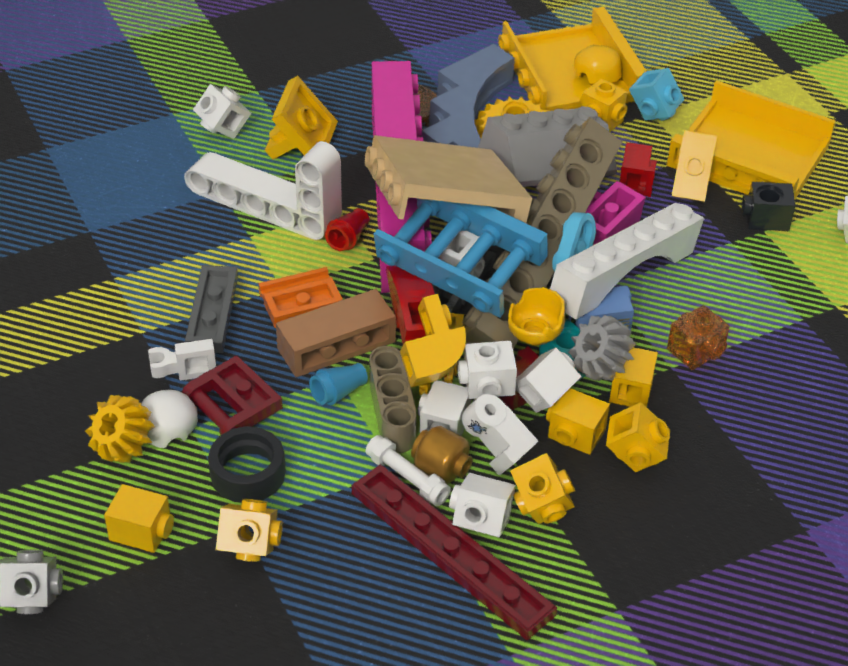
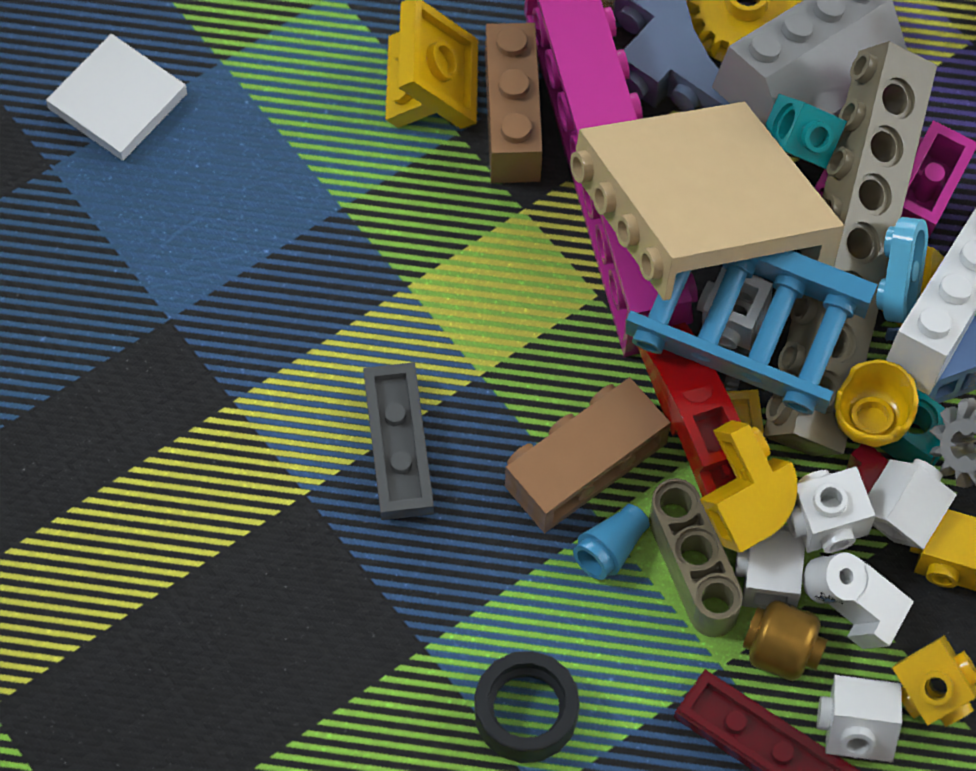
camera: 10 degrees left, 20 degrees up
yellow gear [85,395,156,463] -> none
white hair [142,390,198,448] -> none
white plate [148,339,216,381] -> none
dark red plate [182,355,283,435] -> none
white beam [184,141,342,240] -> none
white brick [193,84,252,139] -> none
orange plate [258,267,343,328] -> none
red cone [325,208,370,251] -> none
white bar [365,435,451,507] -> none
red brick [619,142,657,197] -> none
none -> white tile [46,34,187,161]
none -> medium nougat brick [485,23,542,183]
none -> teal brick [765,94,847,169]

